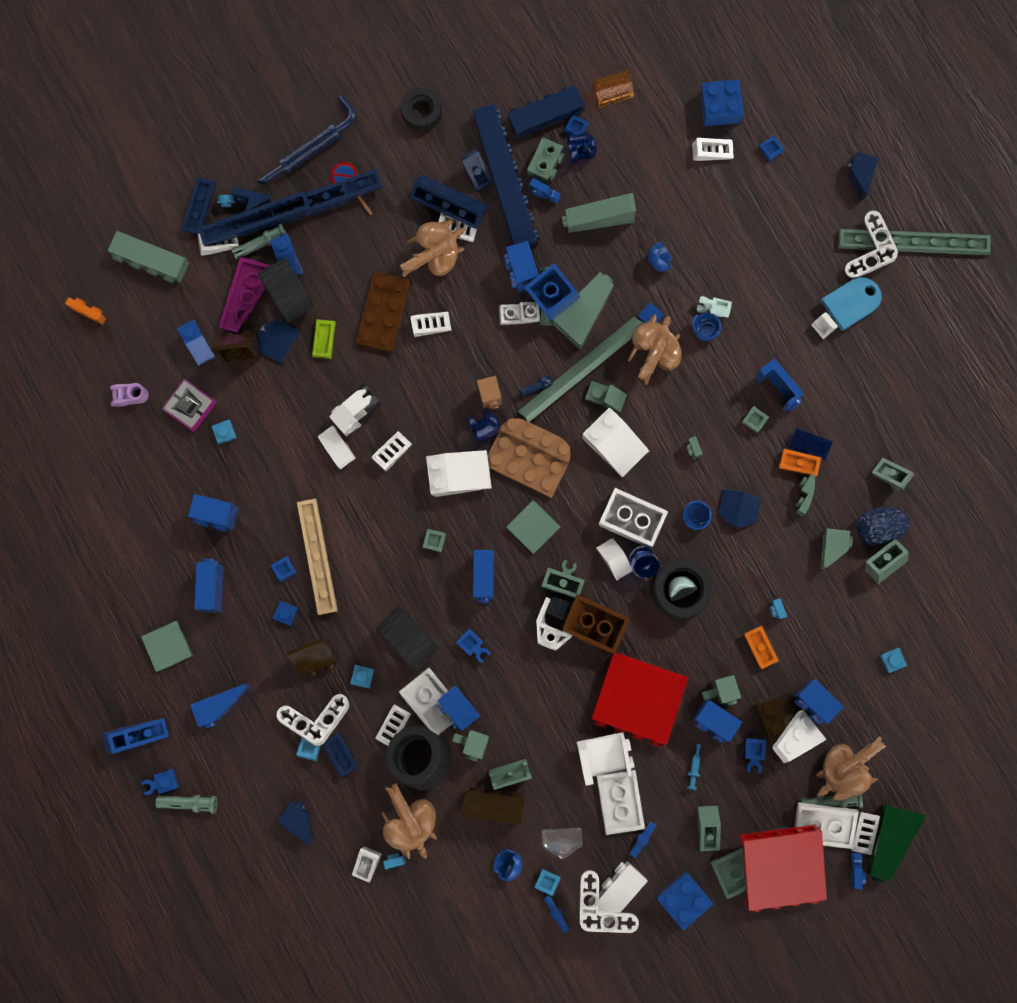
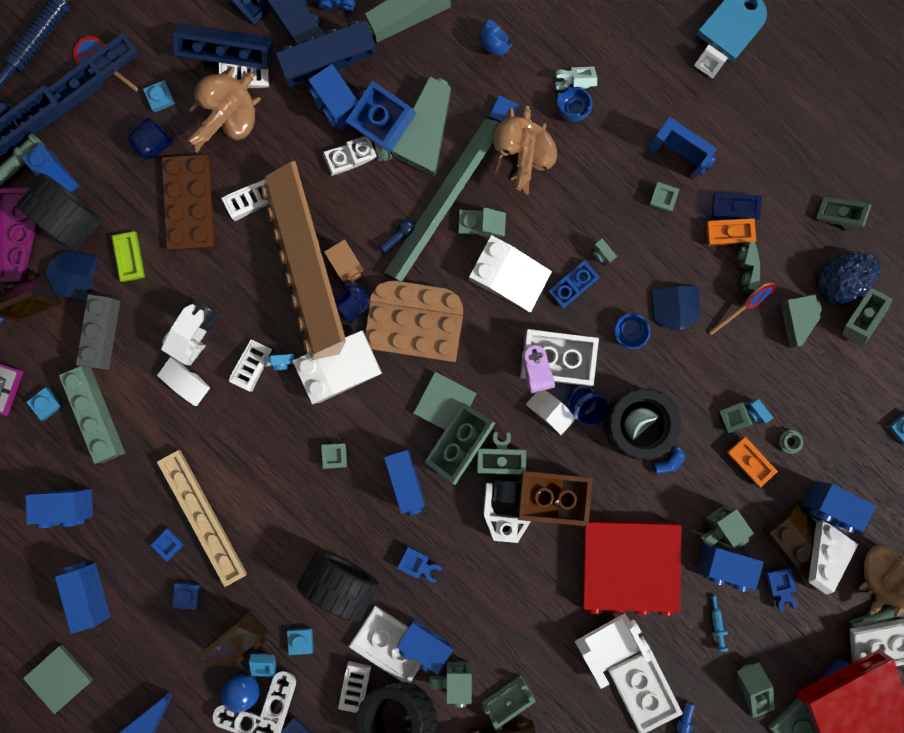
camera: 30 degrees left, 5 degrees up
none -> sand green brick [59,366,126,464]
none -> dark grey brick [76,295,120,370]
none -> clear blue helmet [128,117,173,160]
none -> dark azure plate [143,80,176,112]
none -> blue hair [220,673,260,713]
none -> dark azure plate [249,653,277,677]
none -> medium nougat slope [261,161,346,360]
none -> dark azure plate [264,354,294,371]
none -> dark blue brick [276,20,377,87]
none -> sand green slope [425,403,496,485]
none -> lavender piece [522,345,555,394]
none -> blue slope [549,260,600,308]
none -> blue arm [654,446,685,474]
none -> piece [709,282,775,335]
none -> sand green plate [720,402,752,433]
none -> sand green plate [779,430,803,454]

